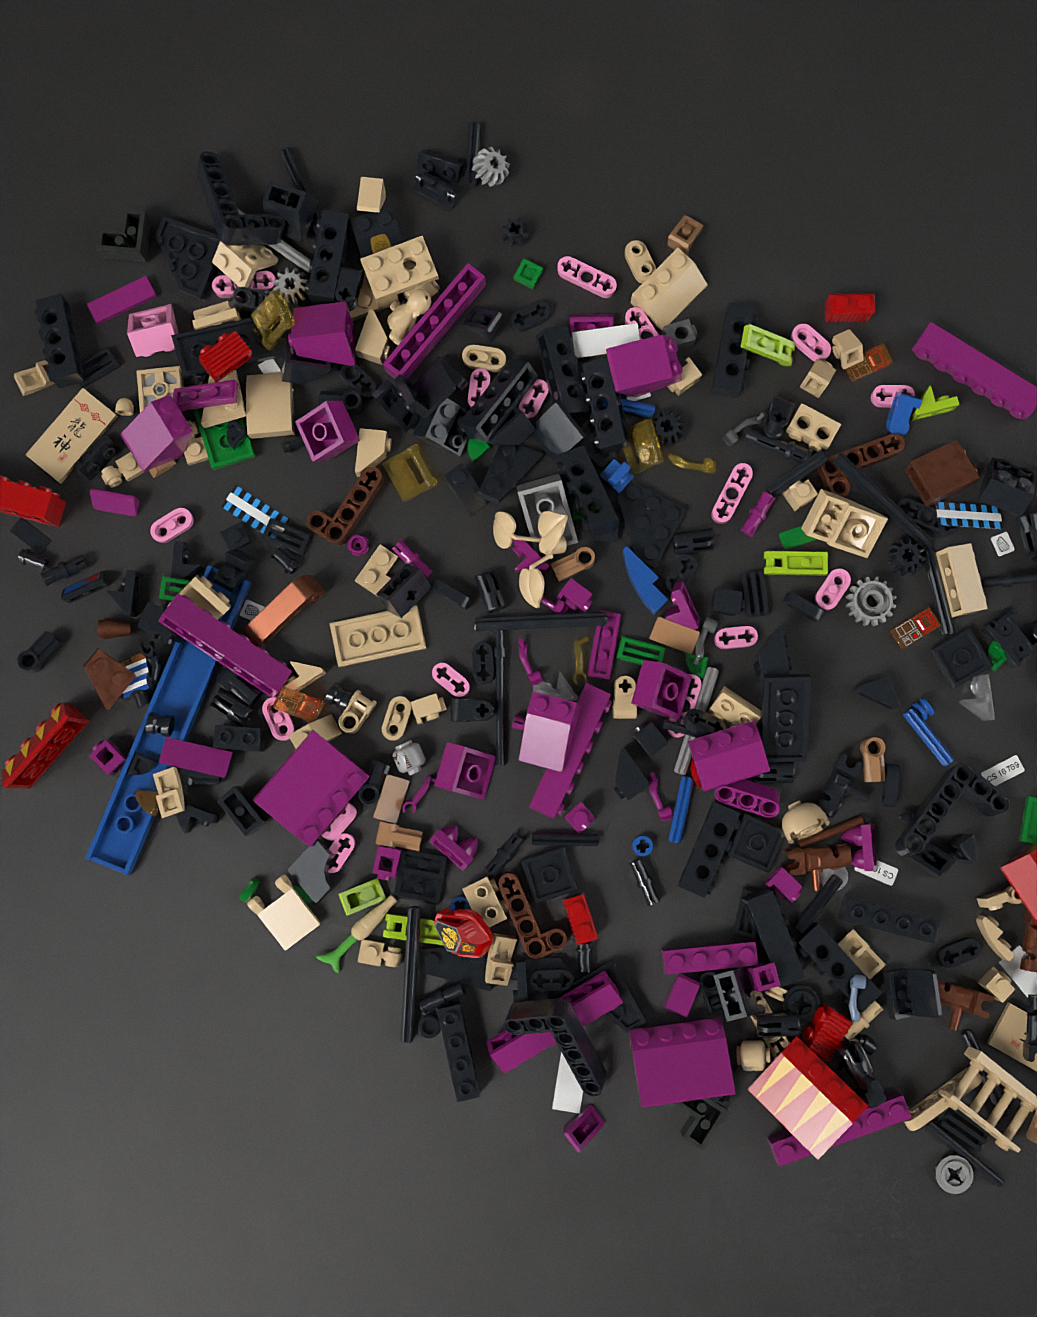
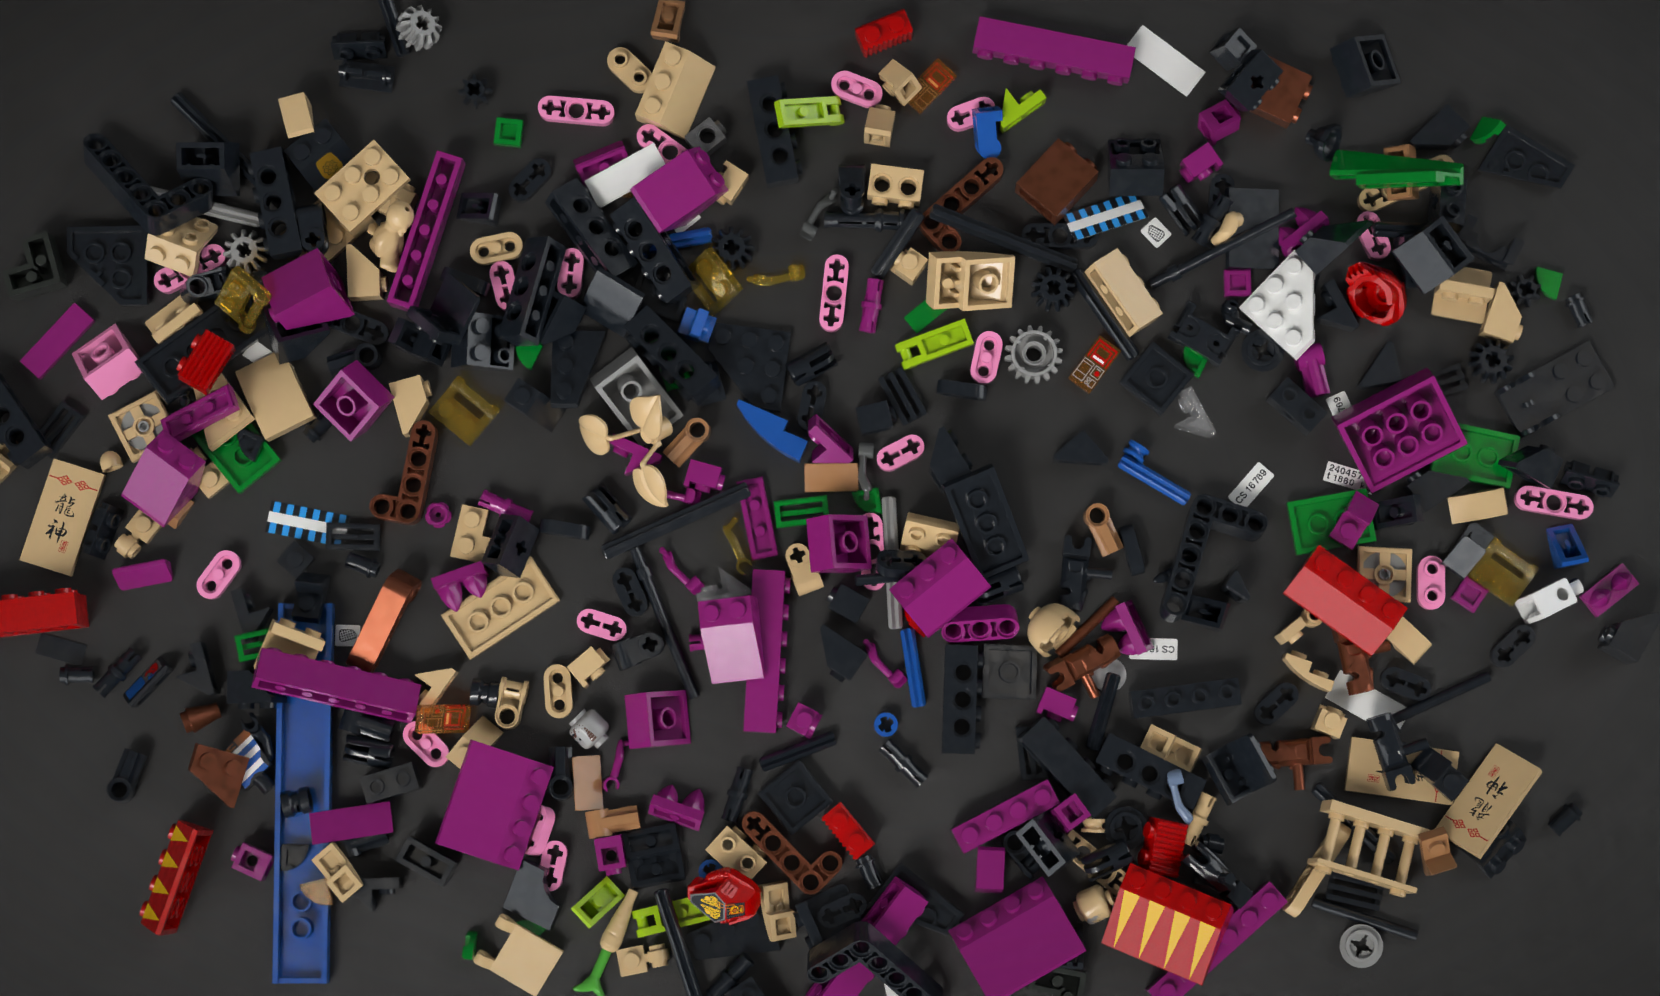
camera: 25 degrees left, 0 degrees up
none -> magenta tile [431,560,489,612]

